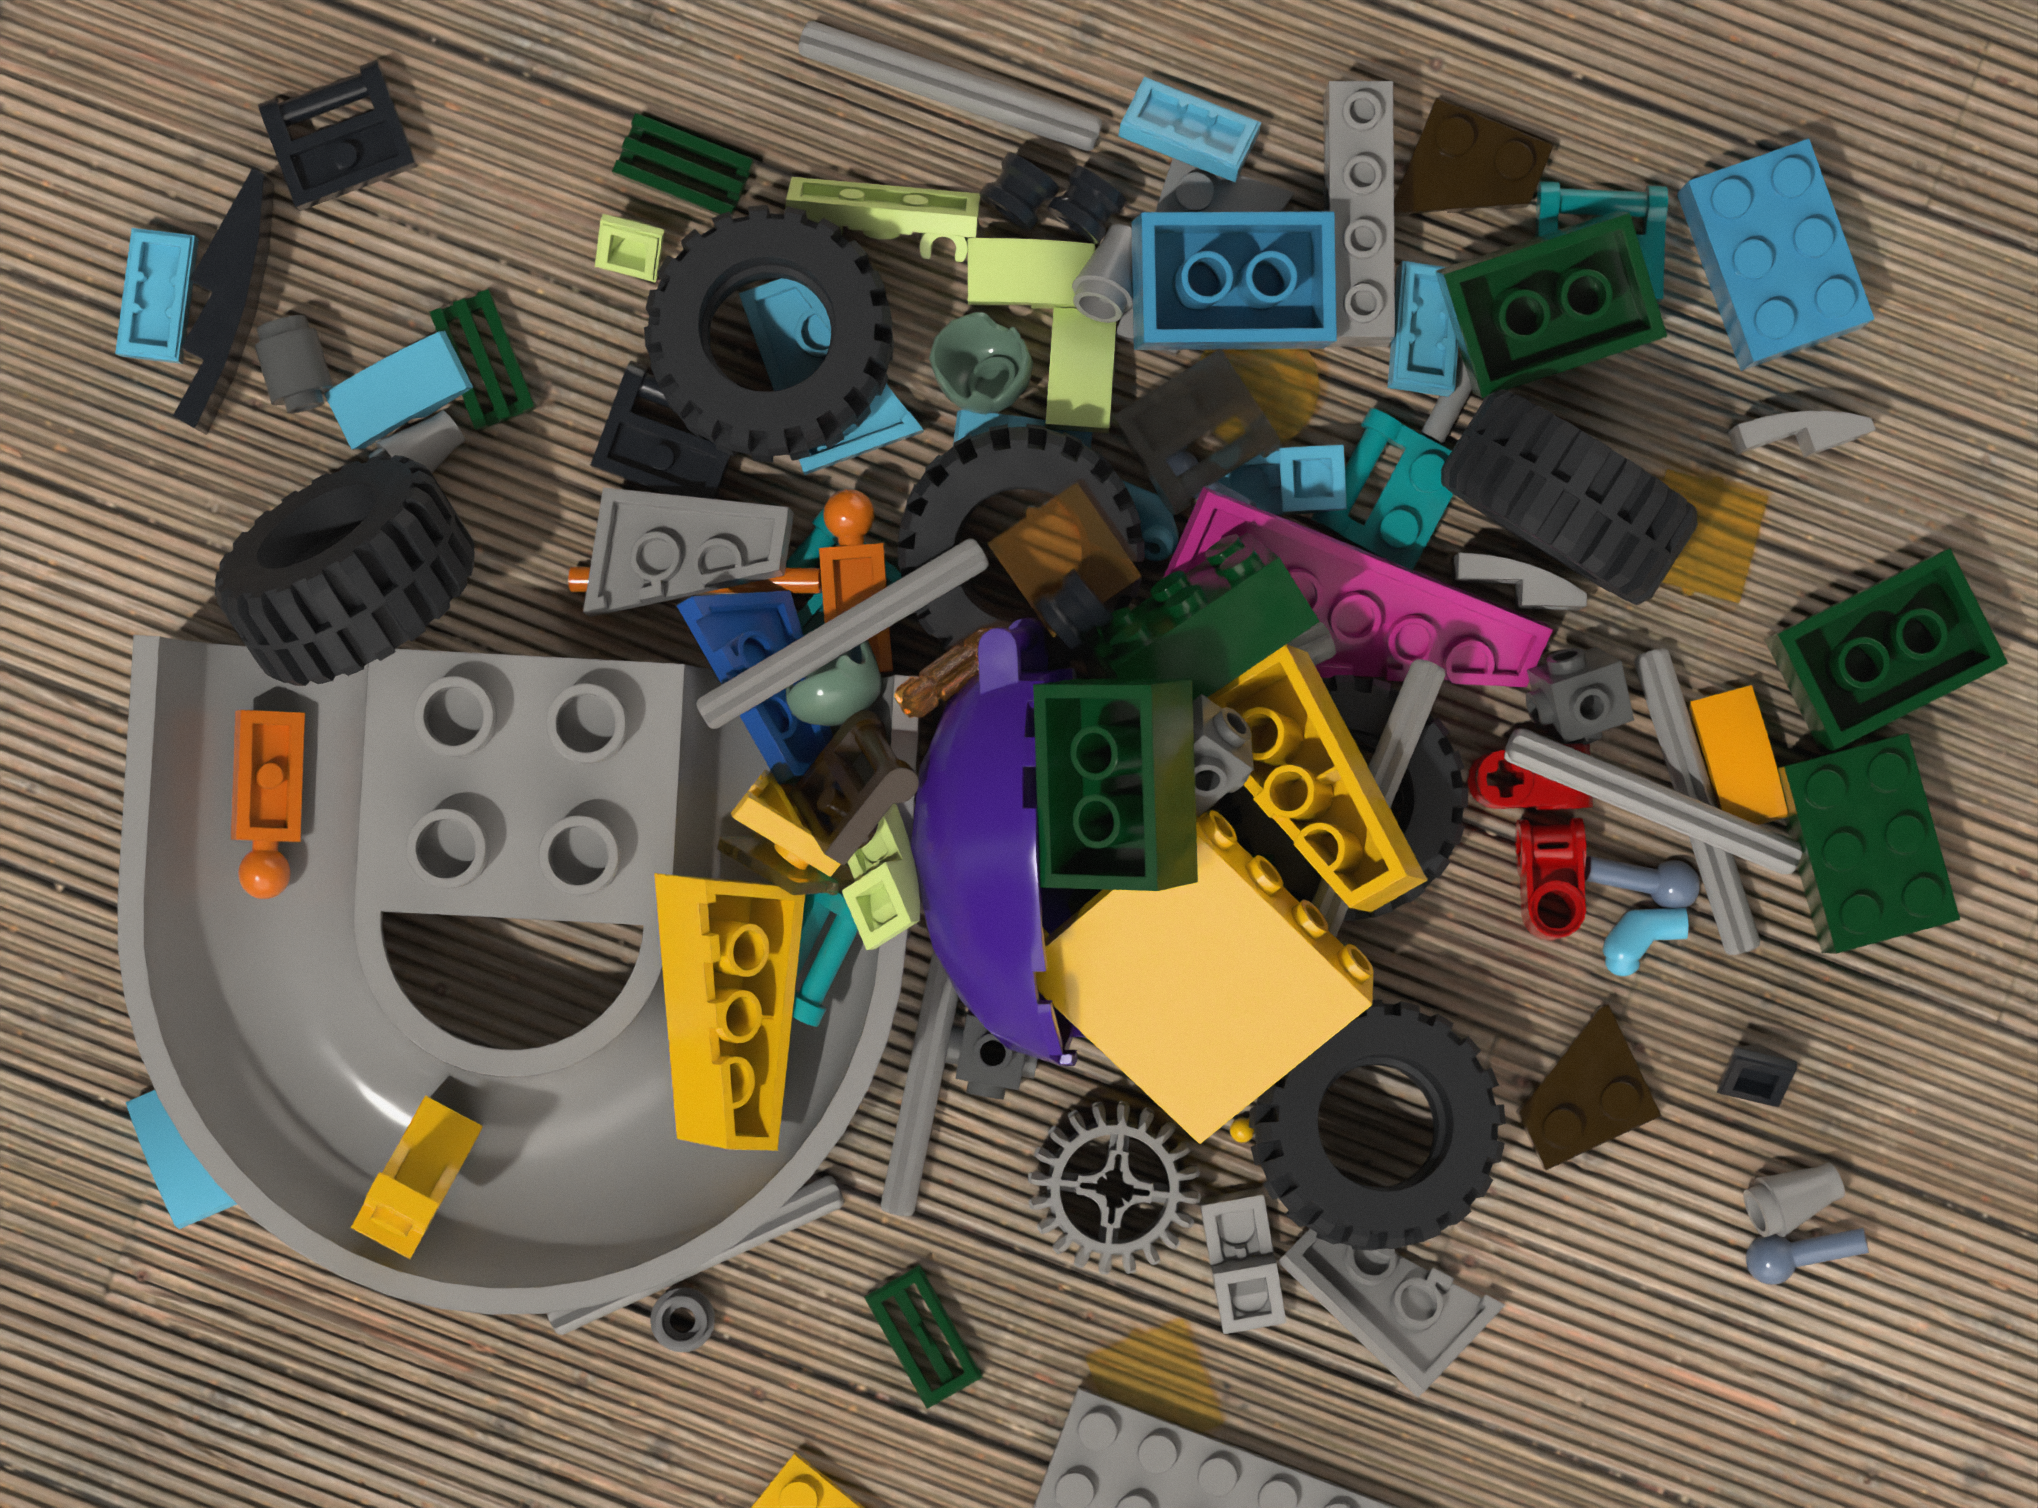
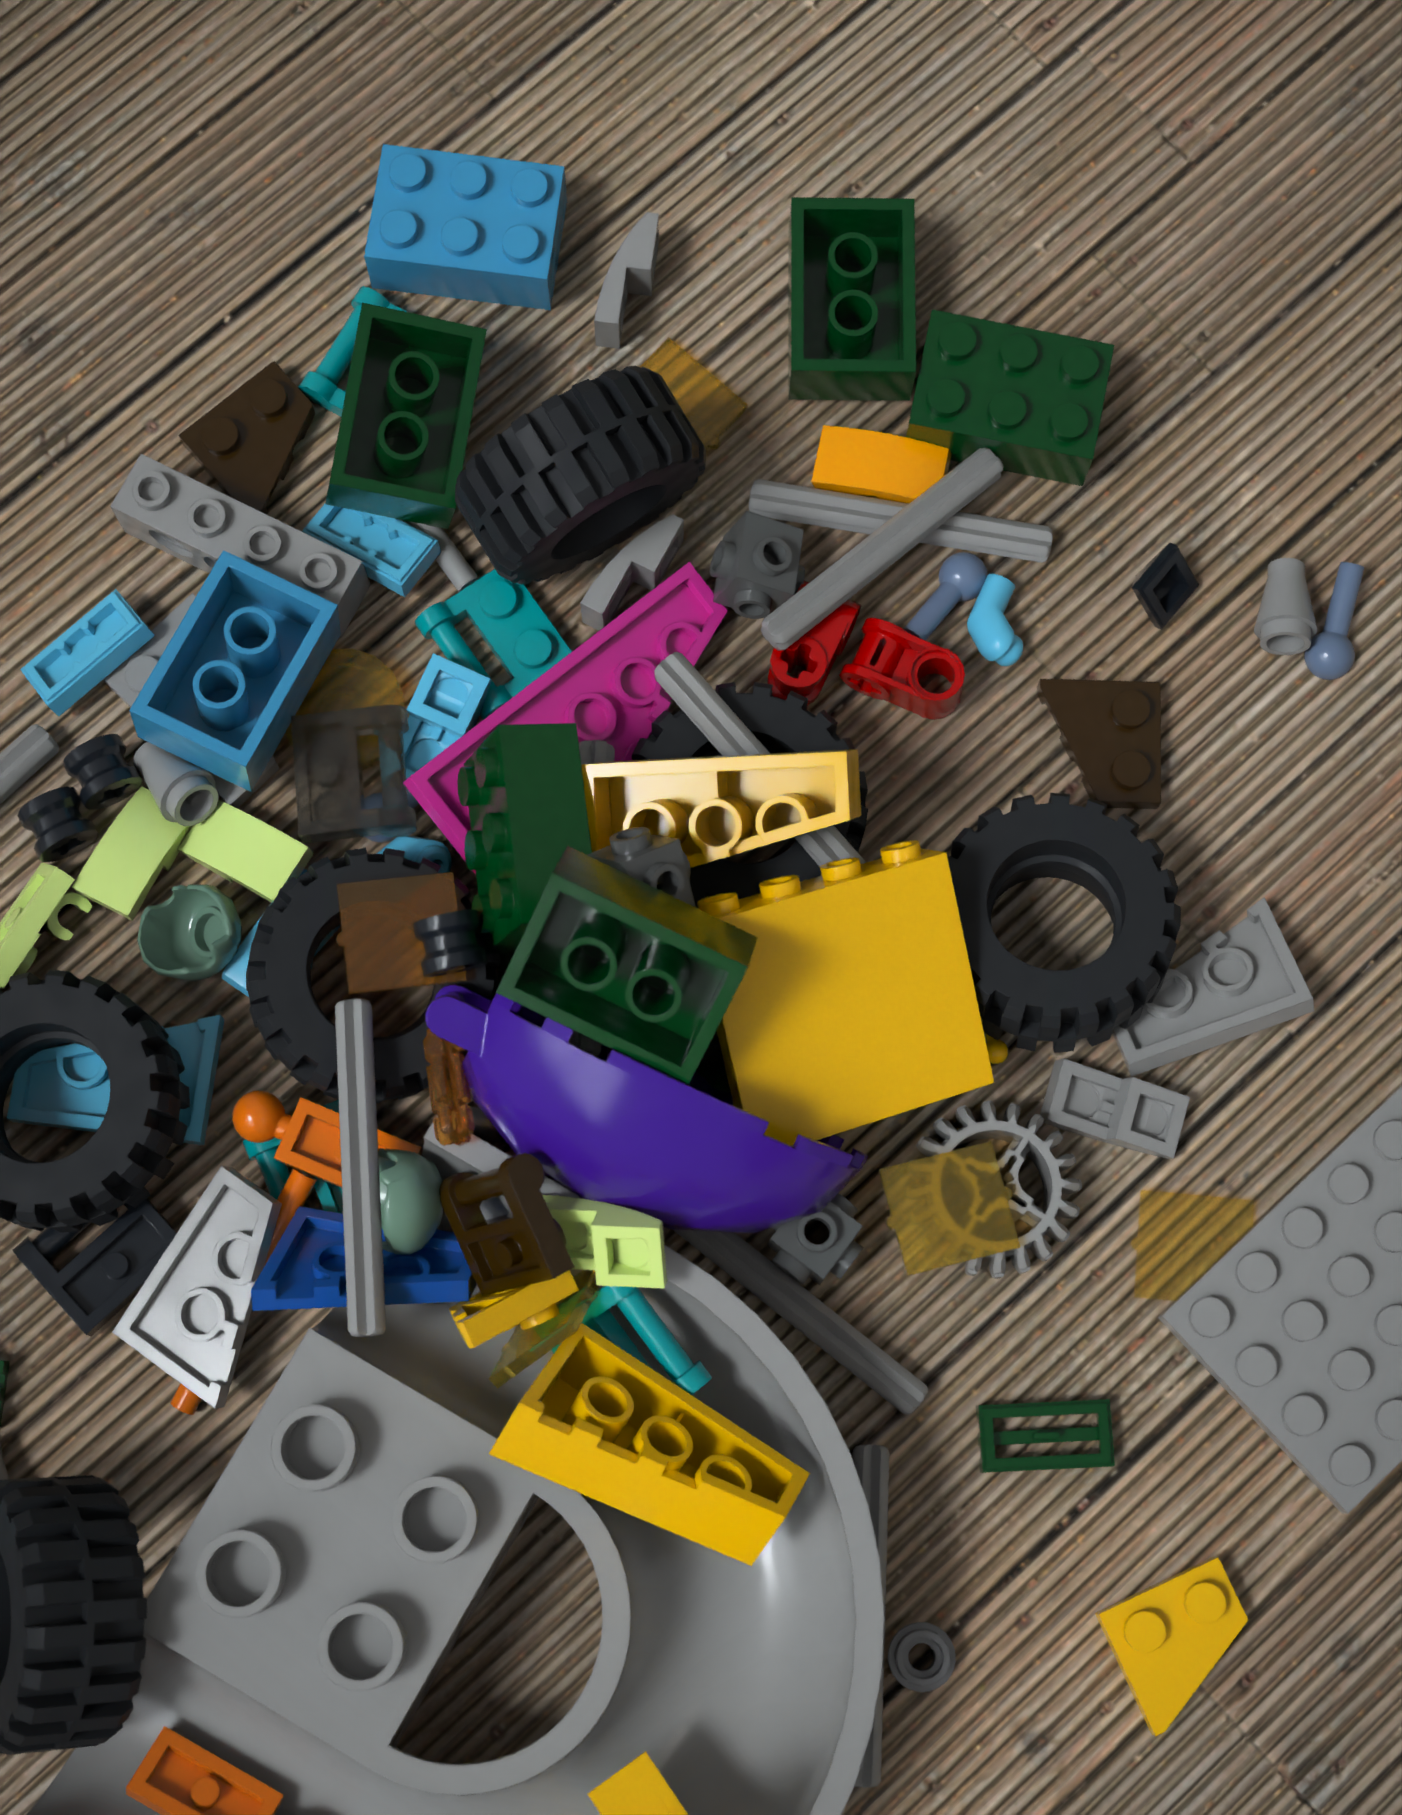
camera: 60 degrees left, 10 degrees down
none -> clear yellow piece [879,1141,1020,1276]

